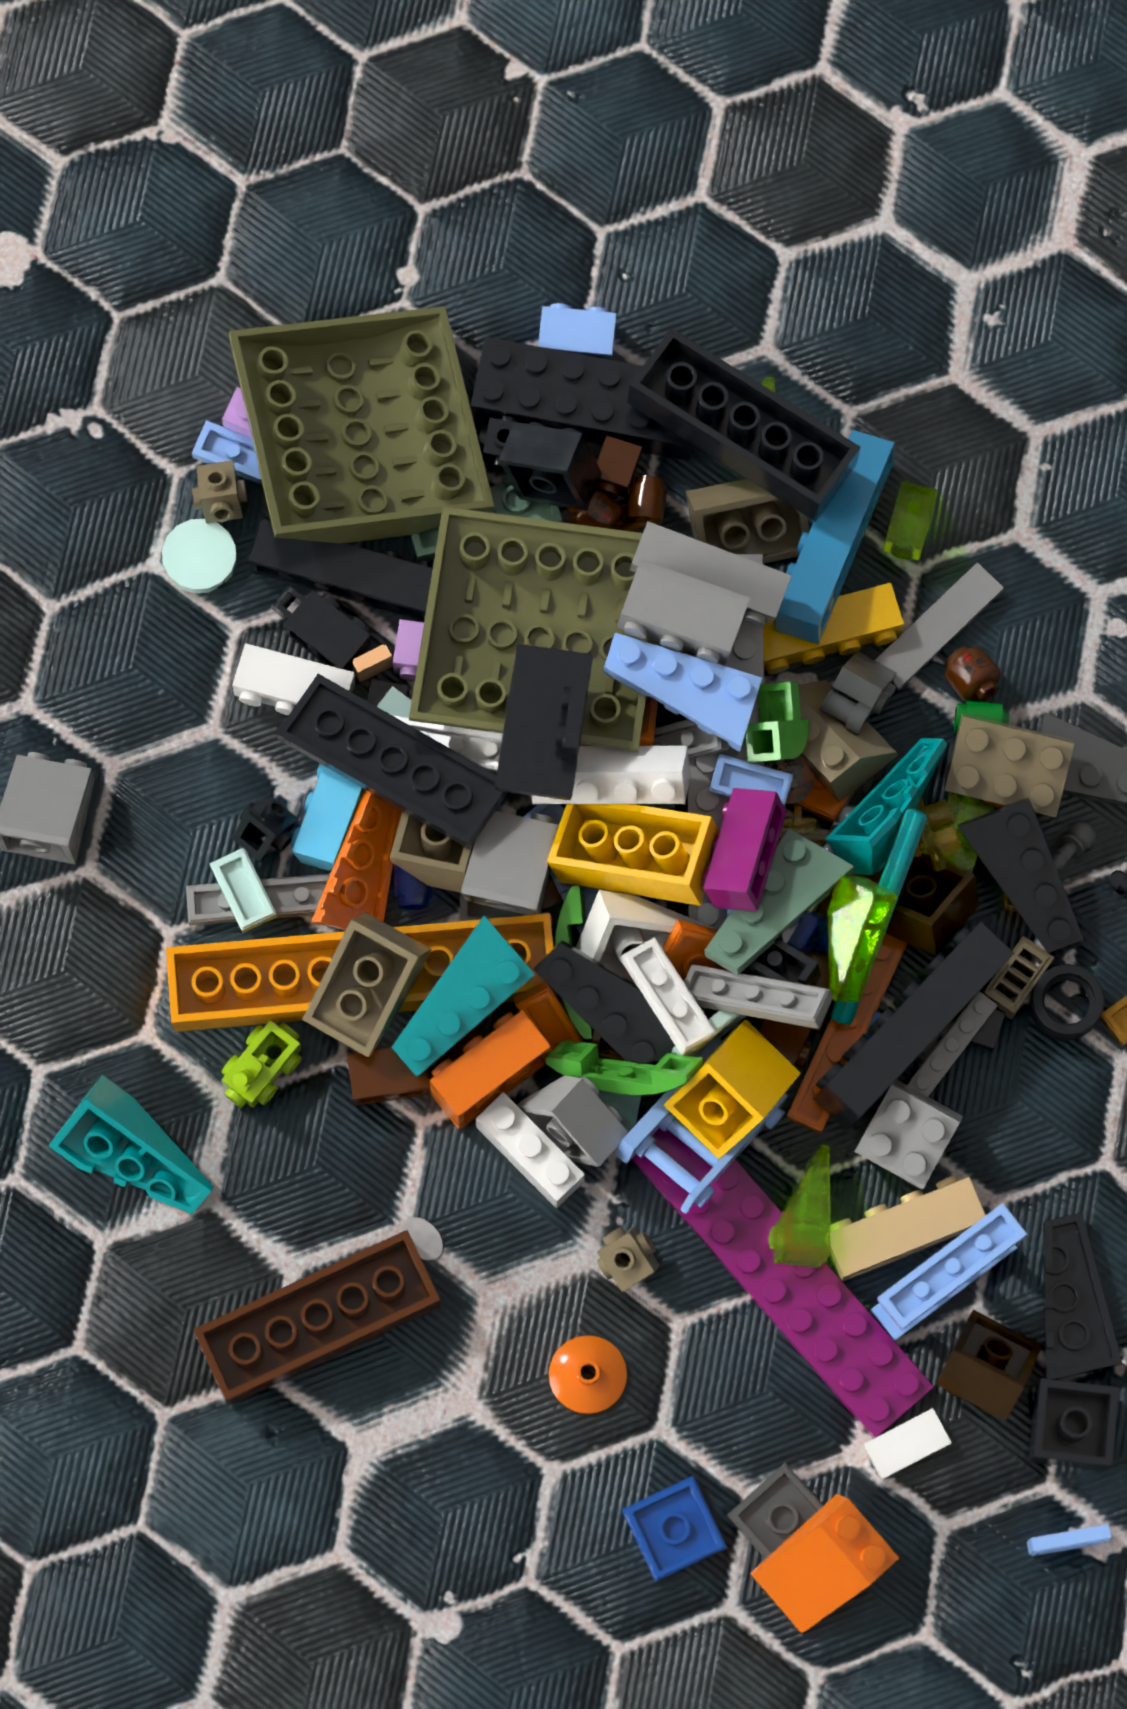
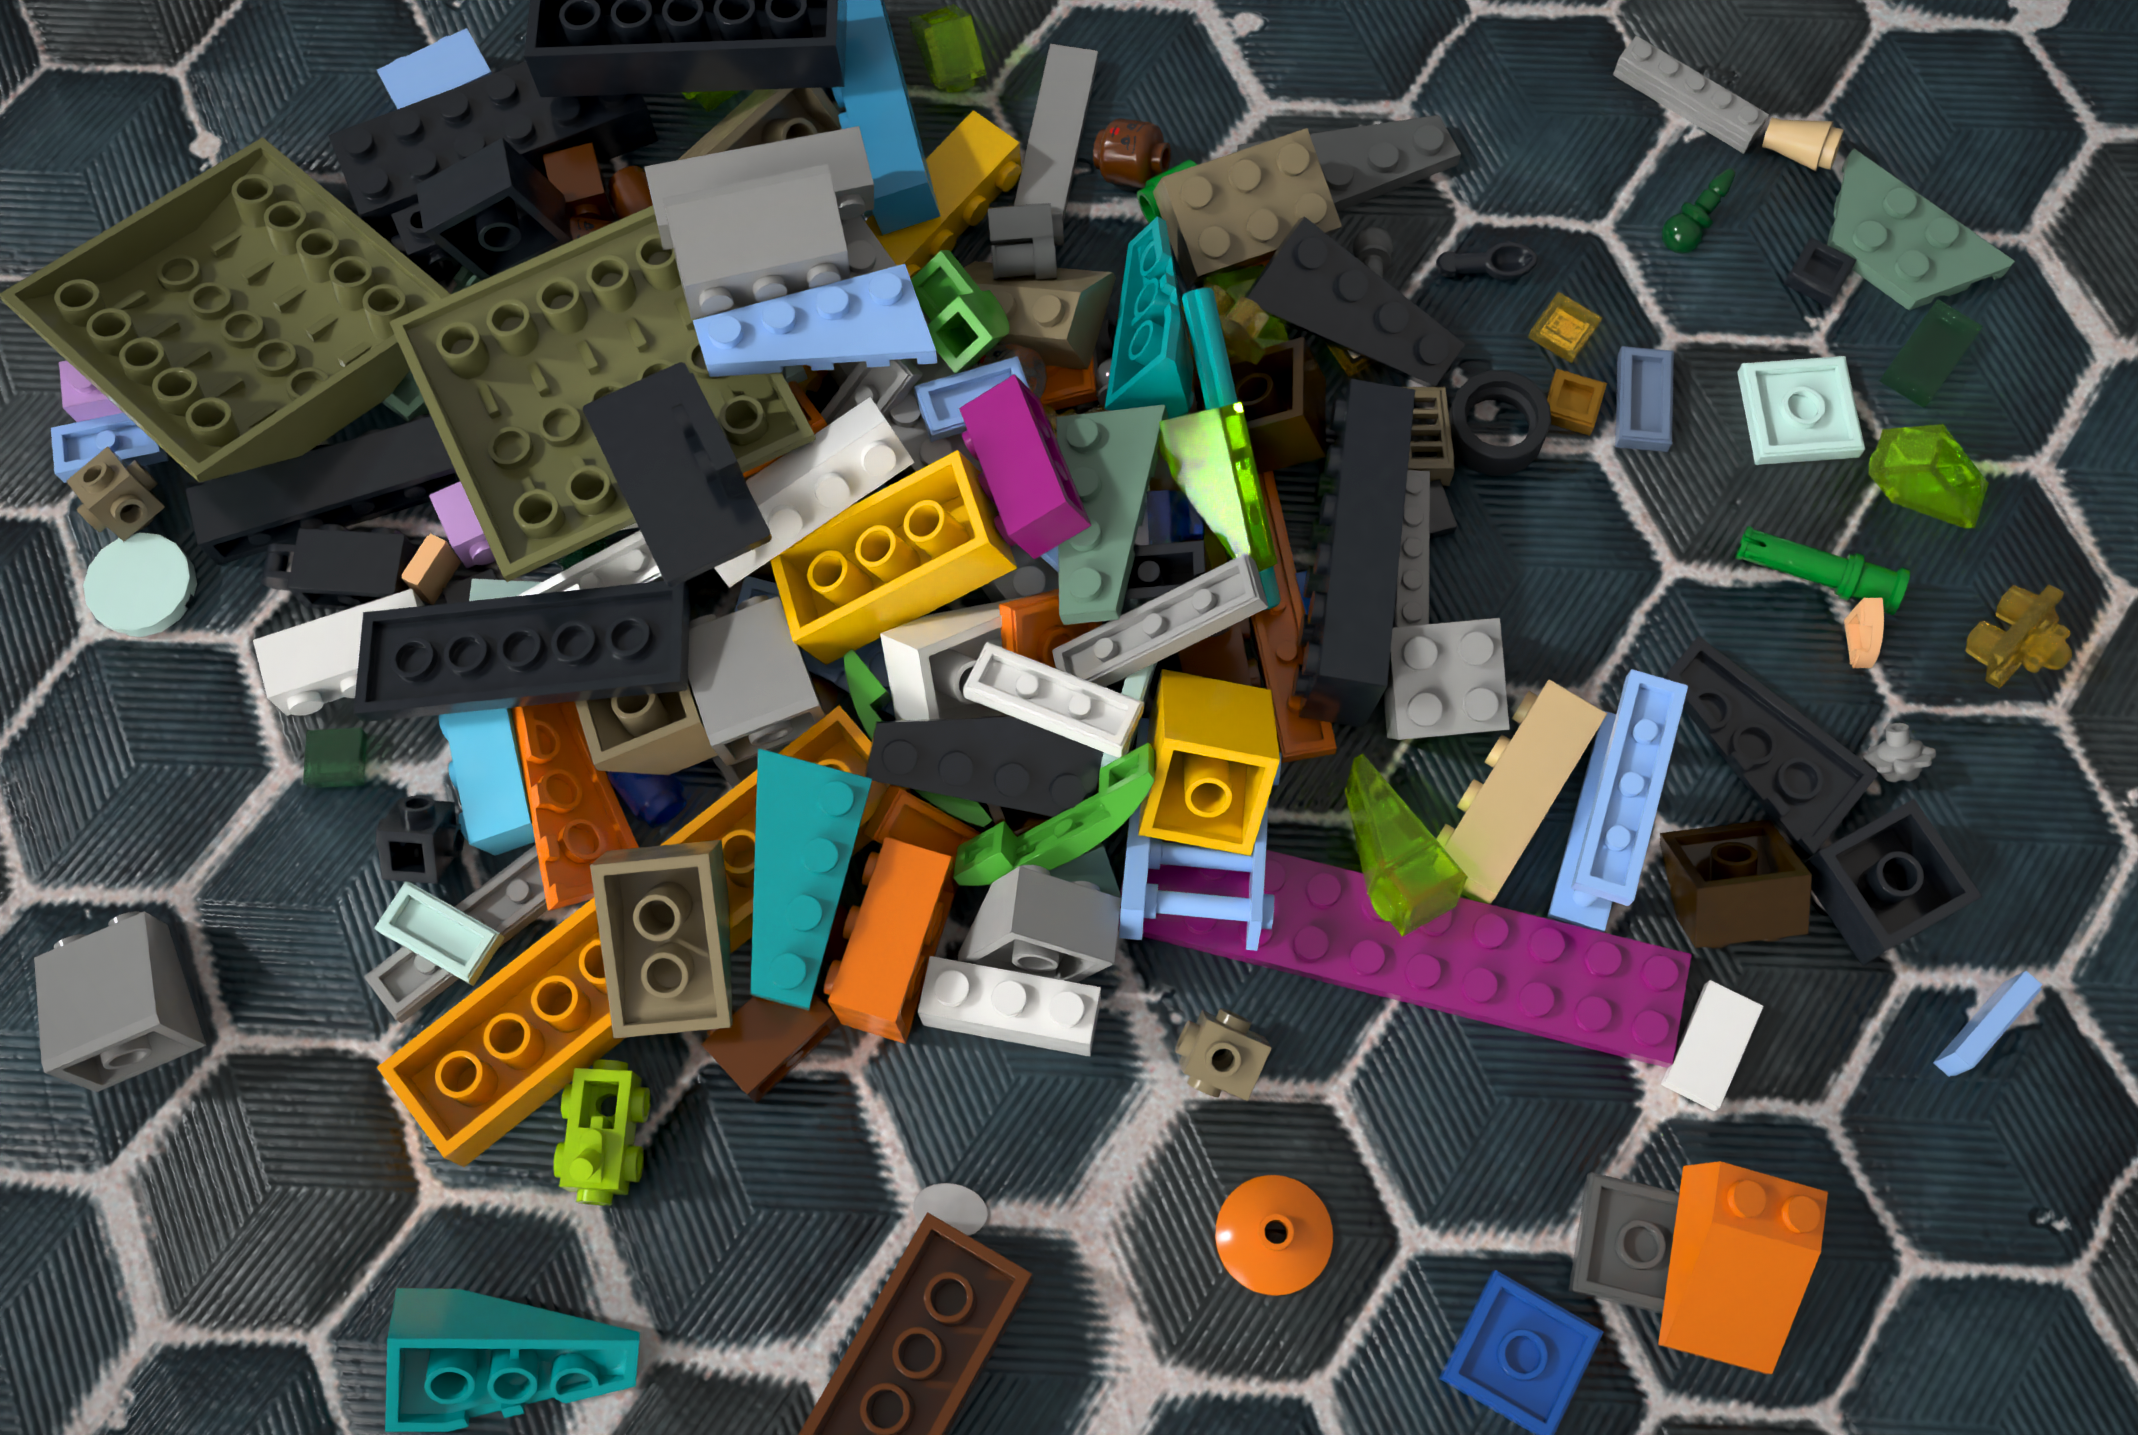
camera: 30 degrees left, 5 degrees down
none -> clear green tile [303,728,367,788]

